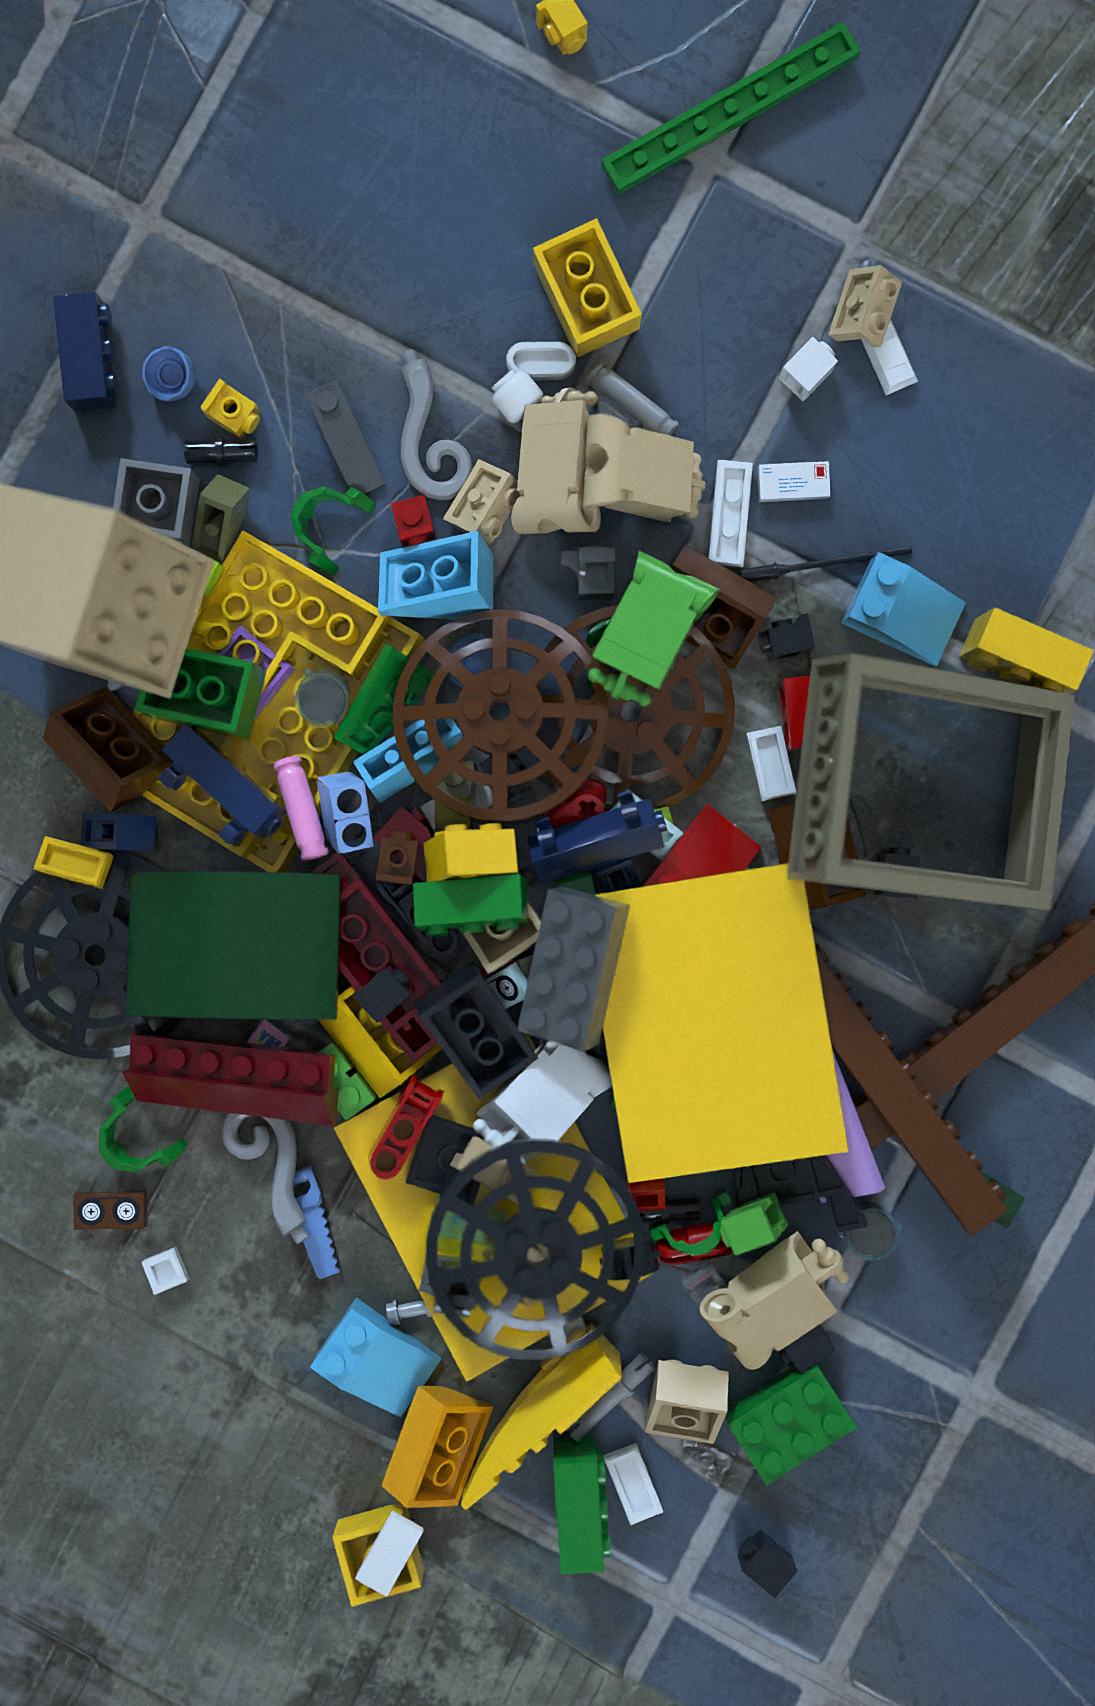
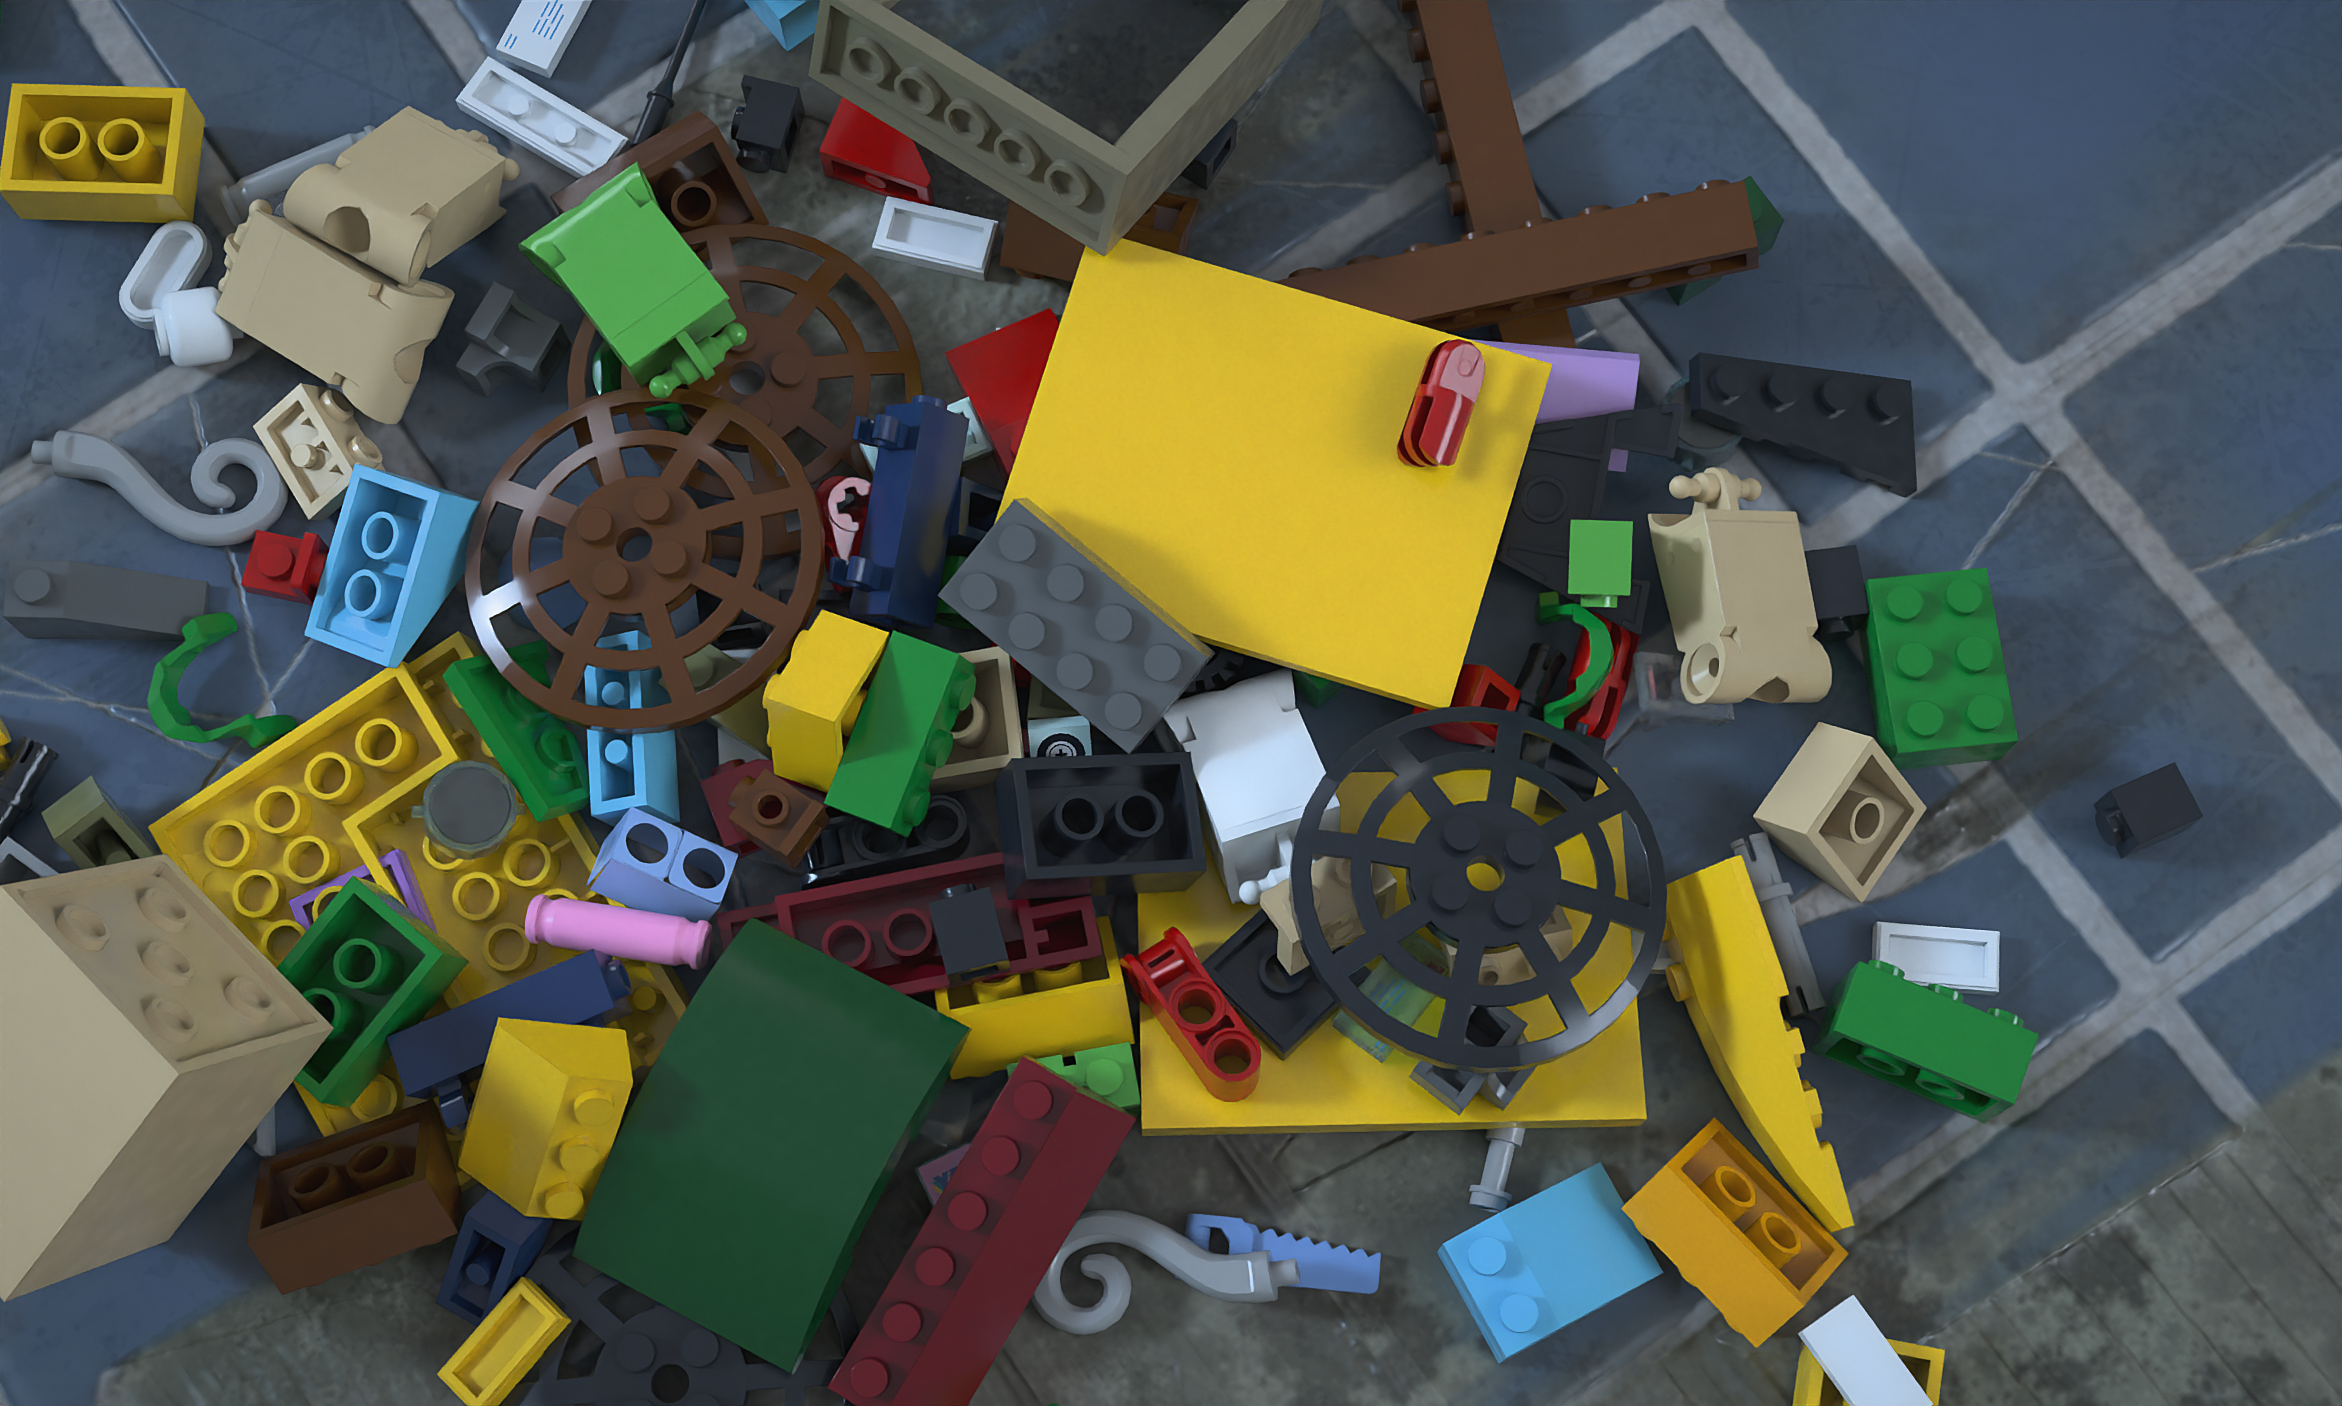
camera: 65 degrees left, 15 degrees down
none -> yellow slope [457,1017,633,1221]
none -> red arm [1396,339,1485,468]
none -> black wing [1689,352,1917,498]

